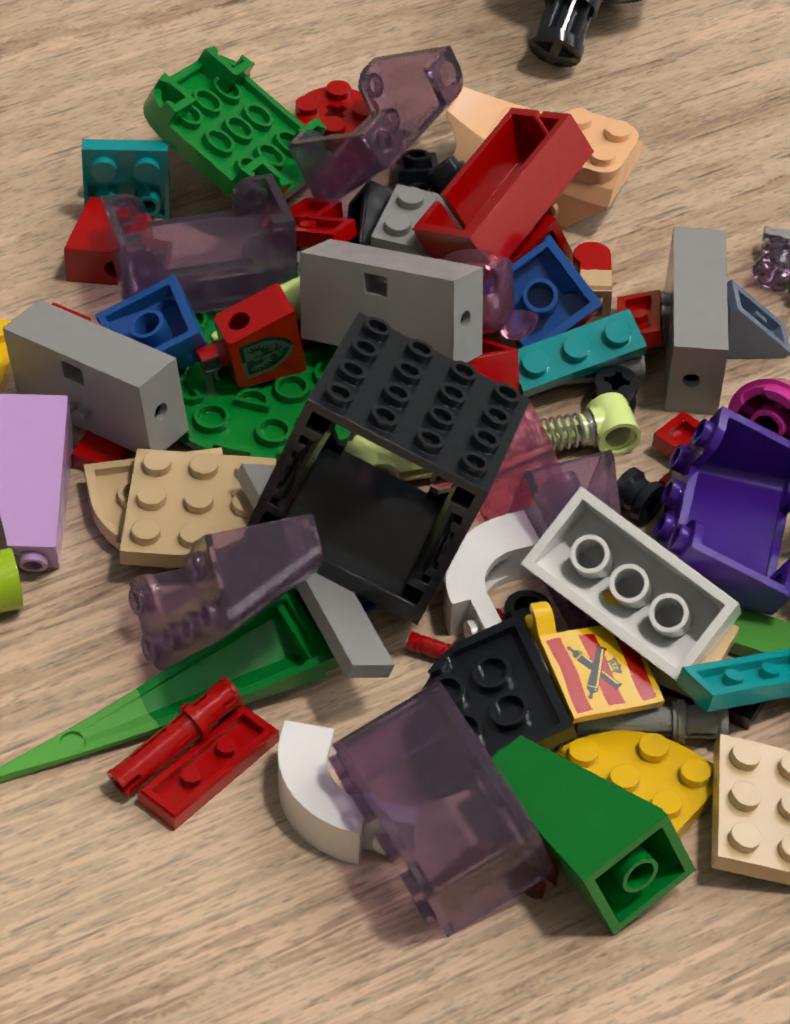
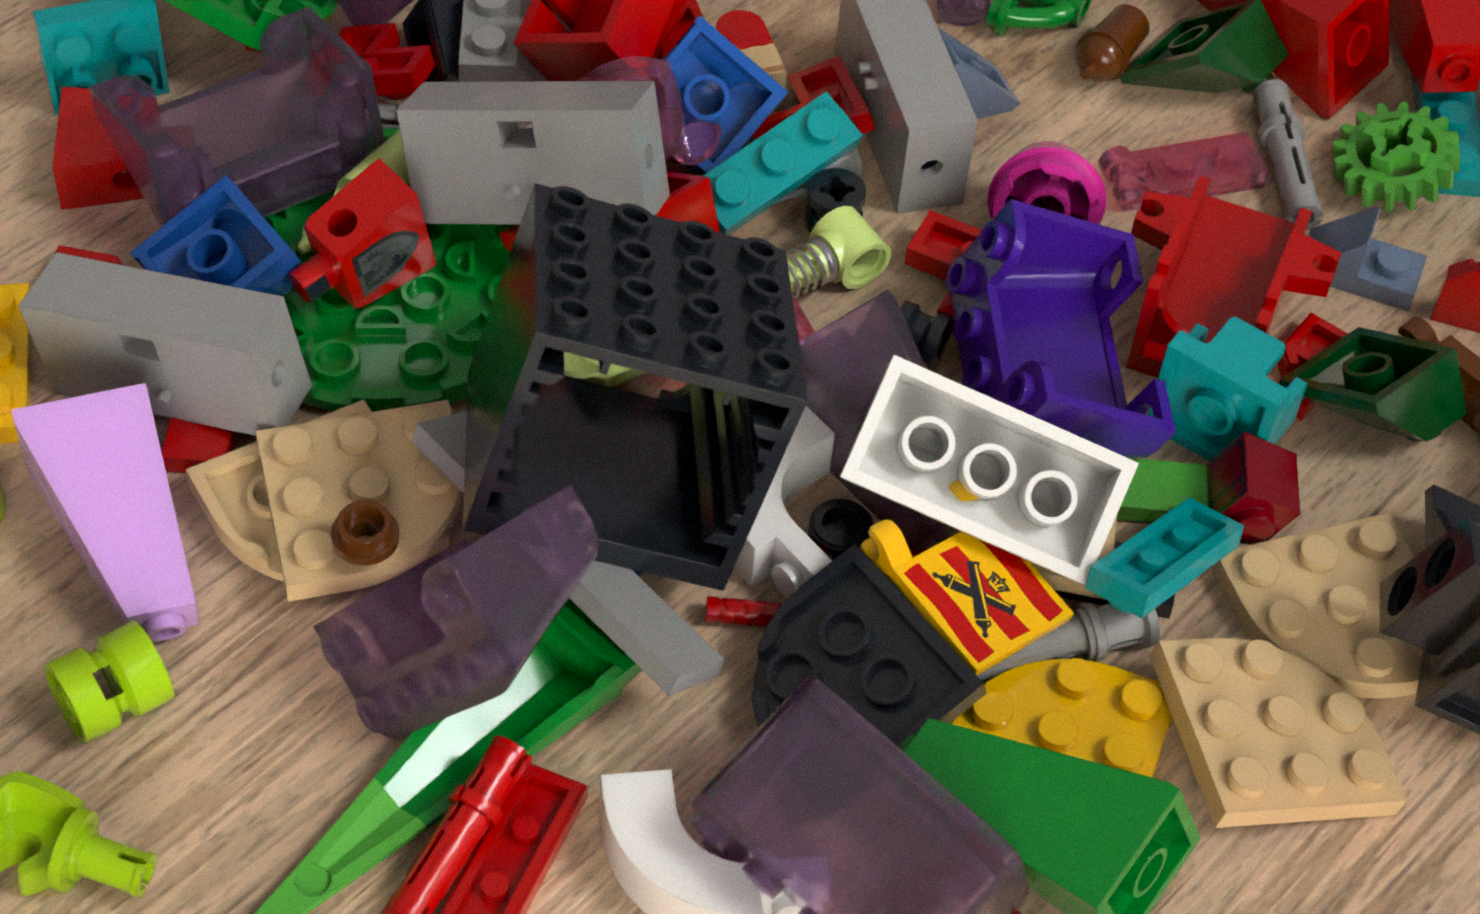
camera: 20 degrees left, 5 degrees up
none -> reddish brown plate [331,500,400,565]

